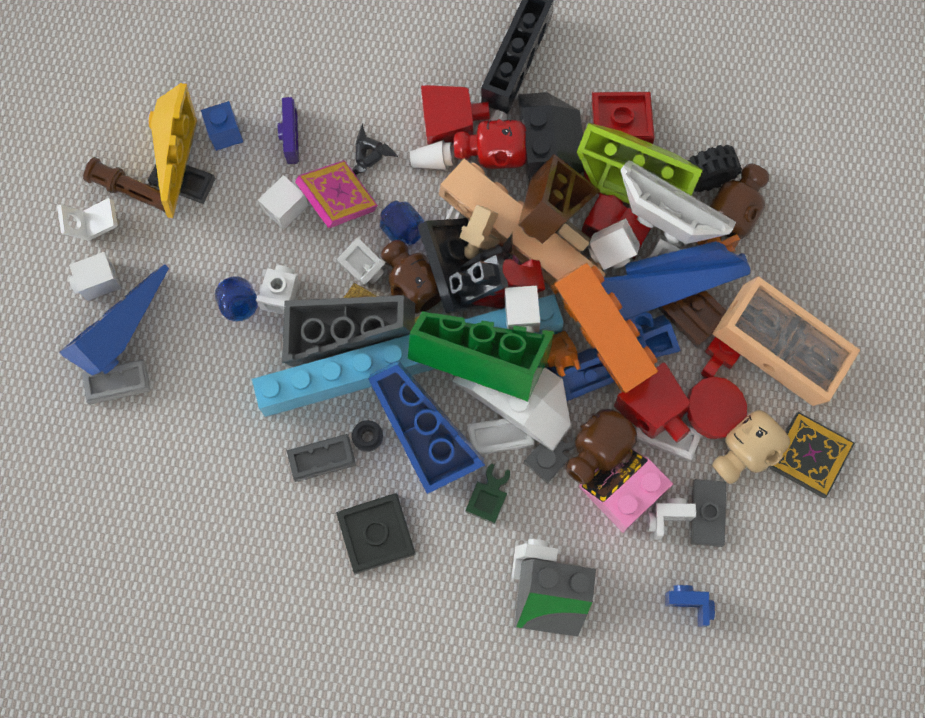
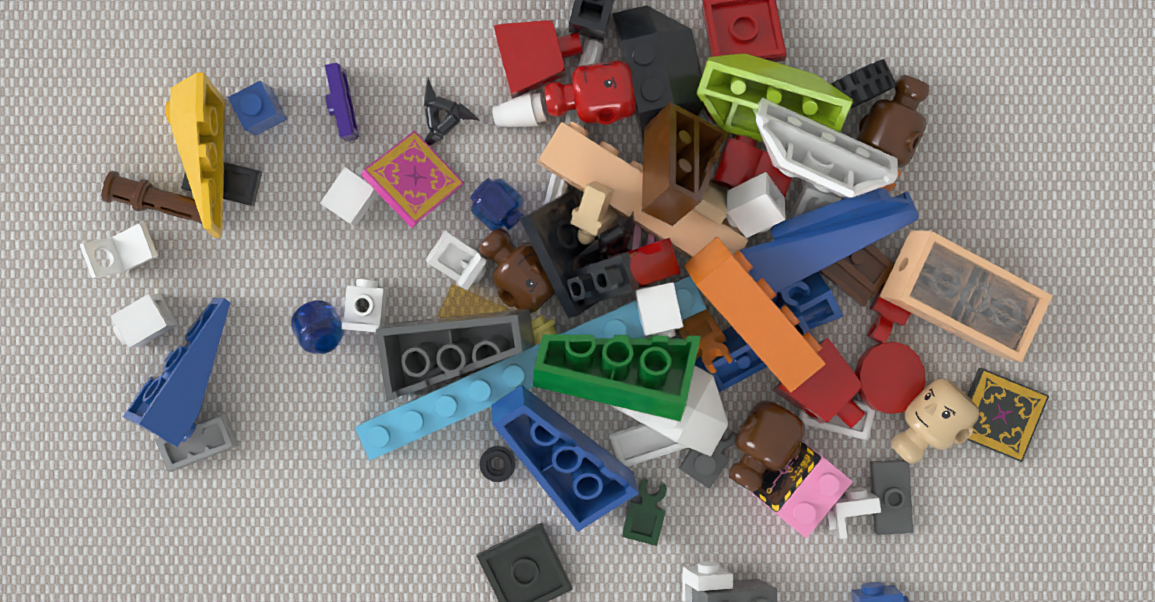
camera: 15 degrees left, 15 degrees up
dark grey plate [286,434,356,482] -> none

